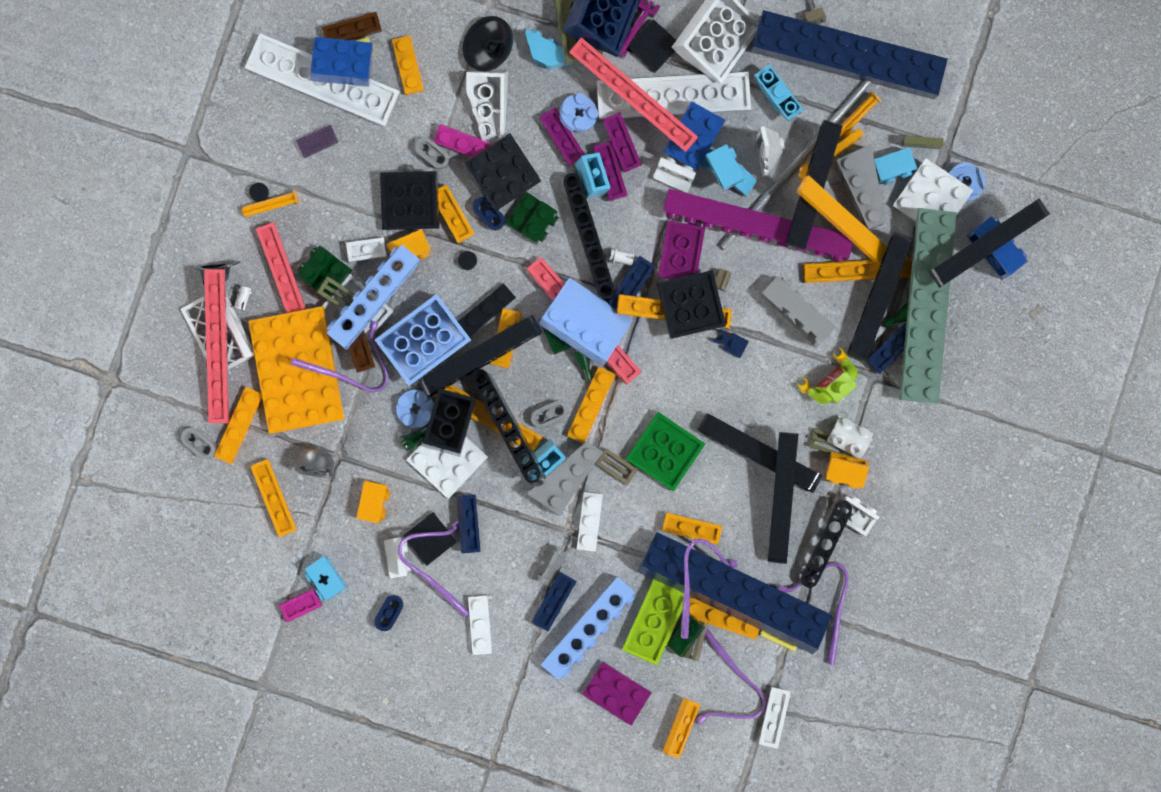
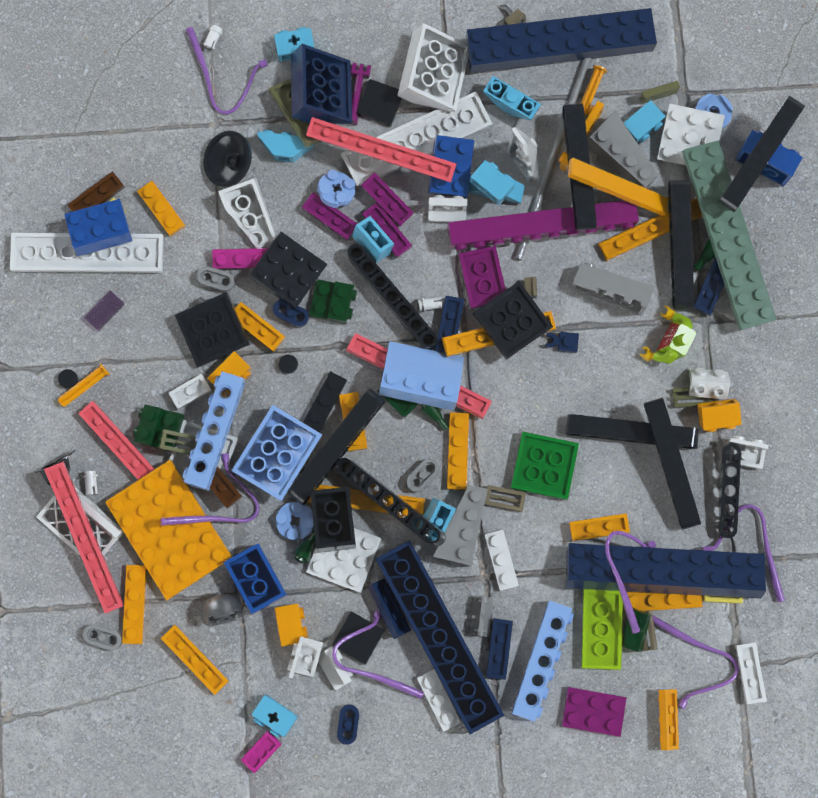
camera: 25 degrees left, 5 degrees down
none -> blue brick [224,543,288,614]
none -> white bracket [287,636,323,679]
none -> dark blue brick [376,540,505,735]

